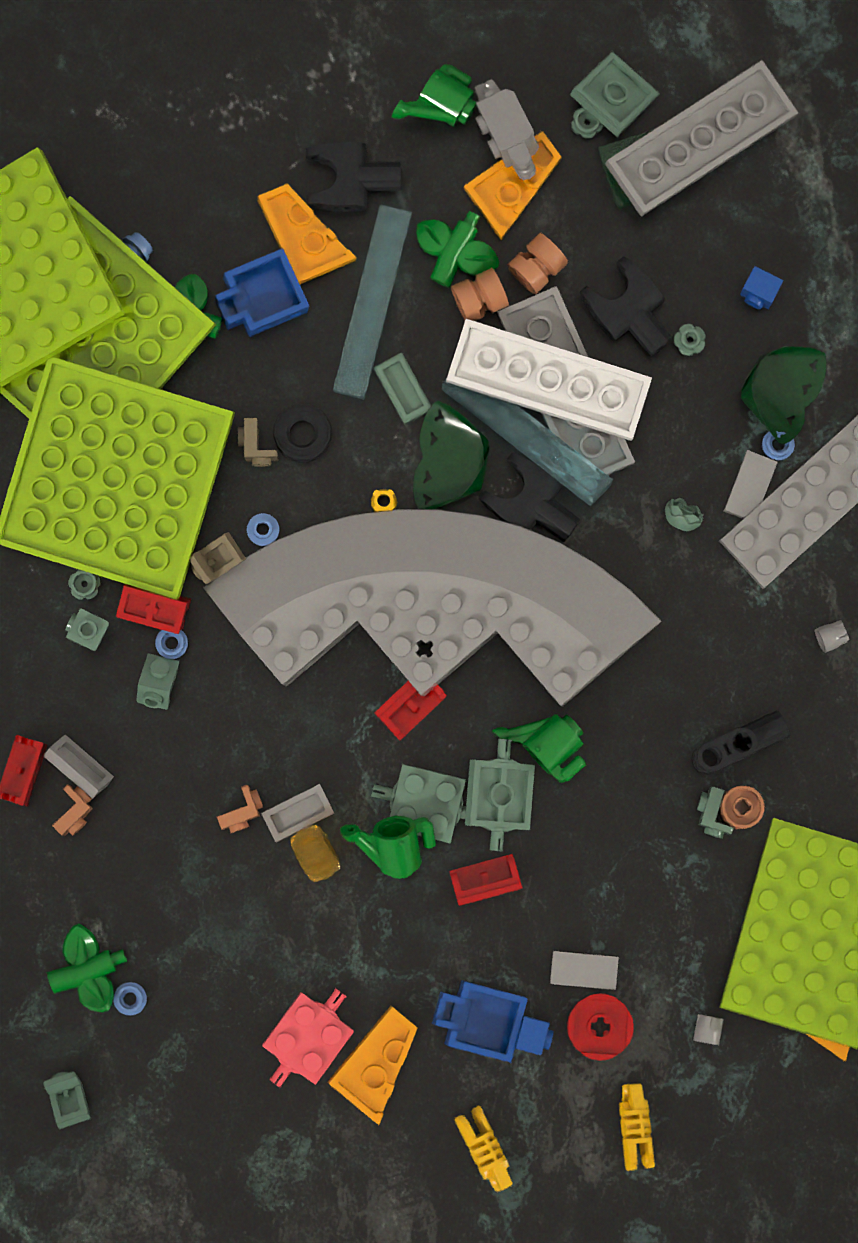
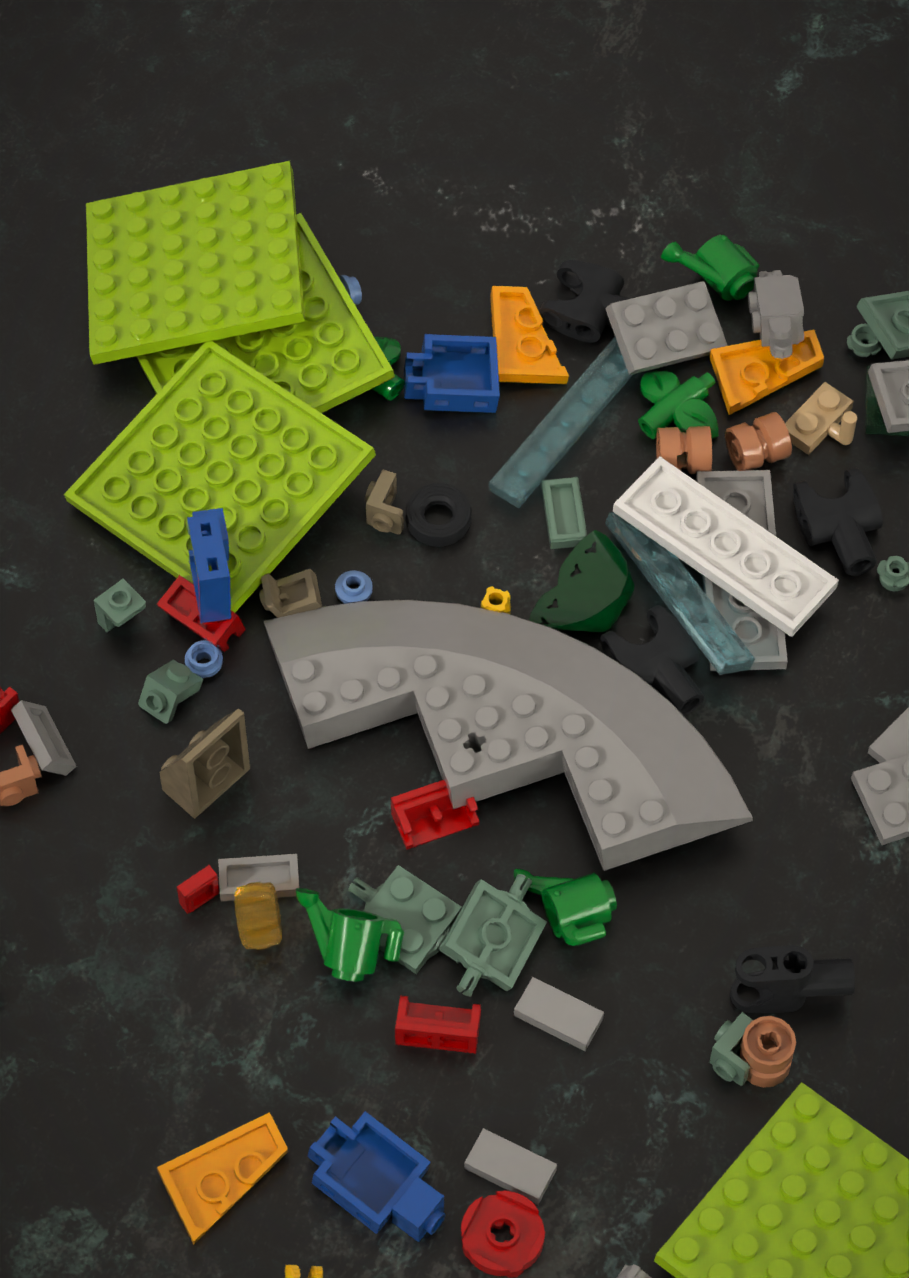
camera: 20 degrees right, 25 degrees down
sand green plate [68,569,101,600] -> none
nougat bracket [217,785,263,833] -> none
coral plate [262,988,354,1088] -> none
sand green plate [665,498,704,532] -> none
none -> dark tan slope [159,708,250,819]
none -> red tile [177,865,220,914]
none -> blue piece [187,508,231,623]
none -> light grey tile [514,977,604,1051]
none -> light grey plate [605,281,728,375]
none -> tan plate [785,382,857,455]

